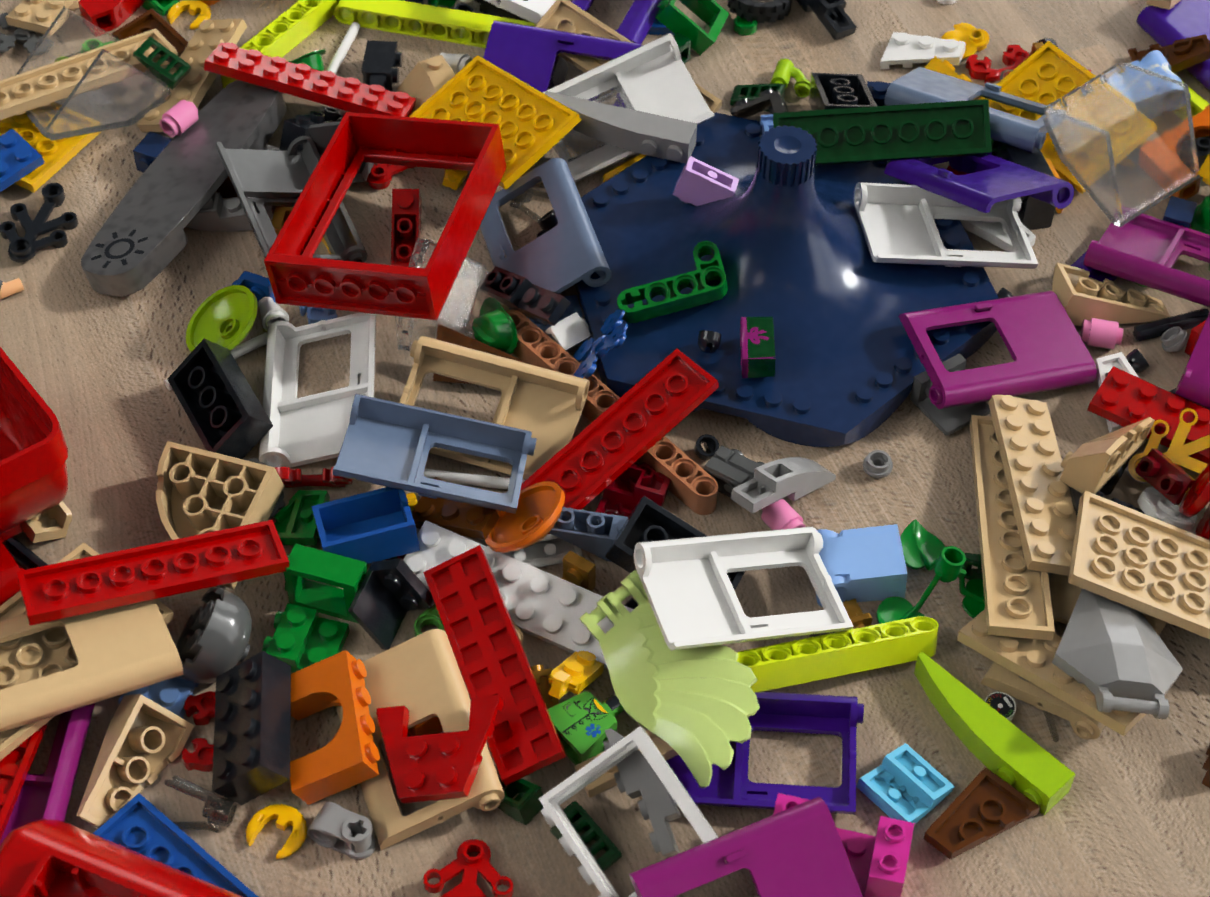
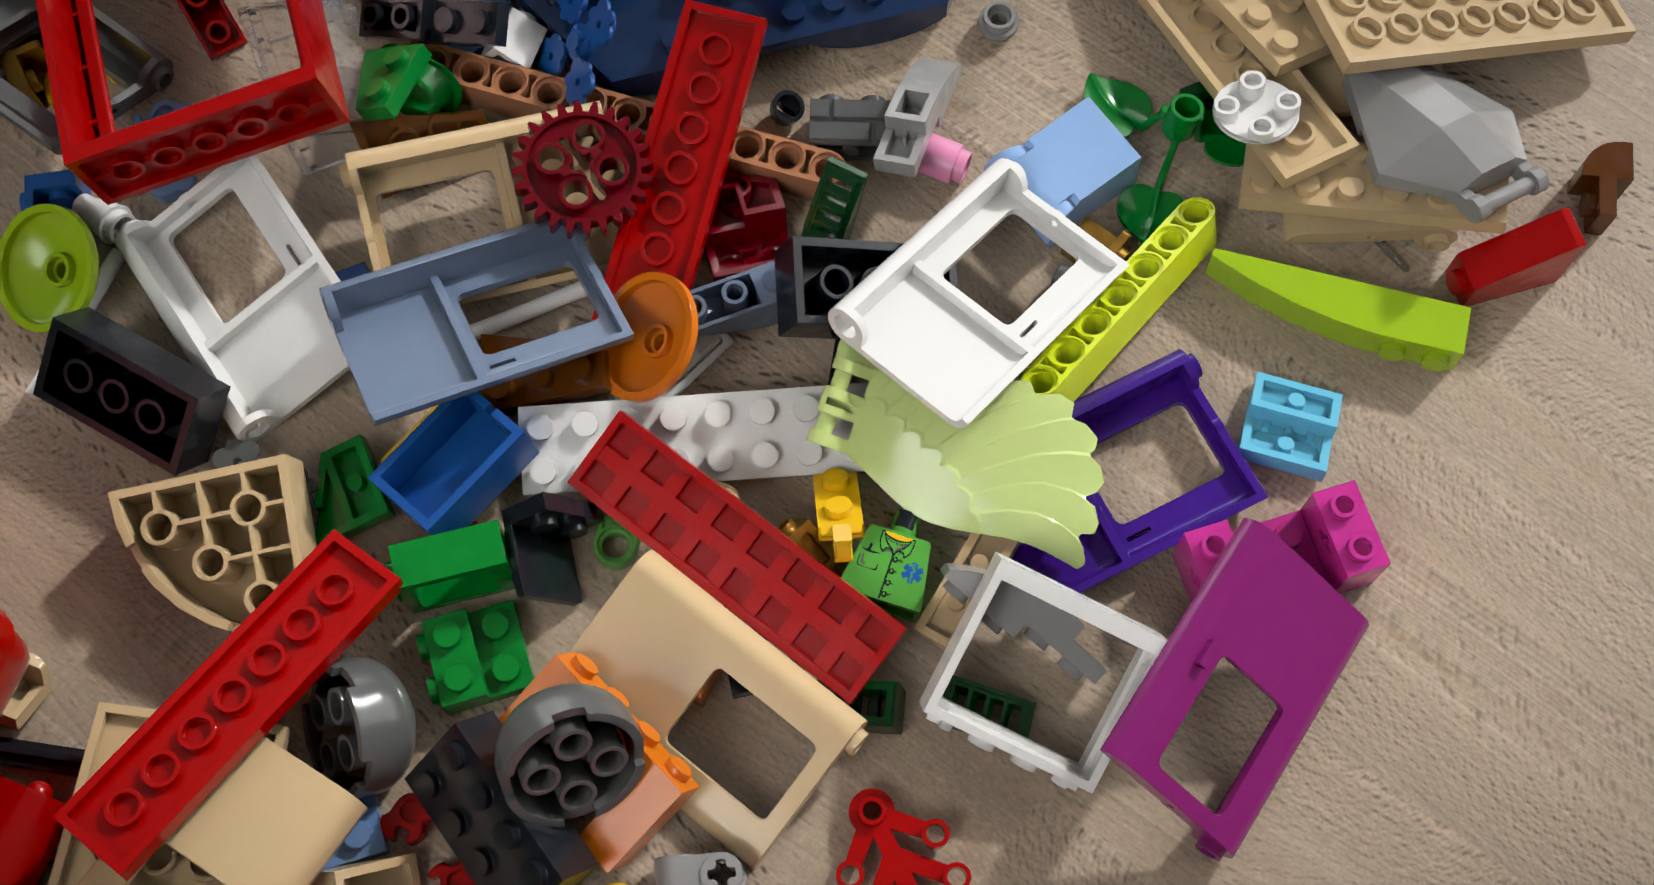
camera: 30 degrees left, 20 degrees up
red helmet [275,466,352,488] -> none
red wing [376,695,504,803] -> none
pearl gold bracket [562,550,596,591] -> none
reddish brown wing [923,767,1040,860] -> none
black tile [985,692,1016,721] -> none
none -> green wing [355,43,432,121]
none -> dark grey cylinder [494,683,646,827]
none -> dark red gear [511,100,653,240]
none -> dark green slope [801,156,868,240]
none -> white dish [1212,71,1301,144]
none -> red slope [1445,207,1587,307]

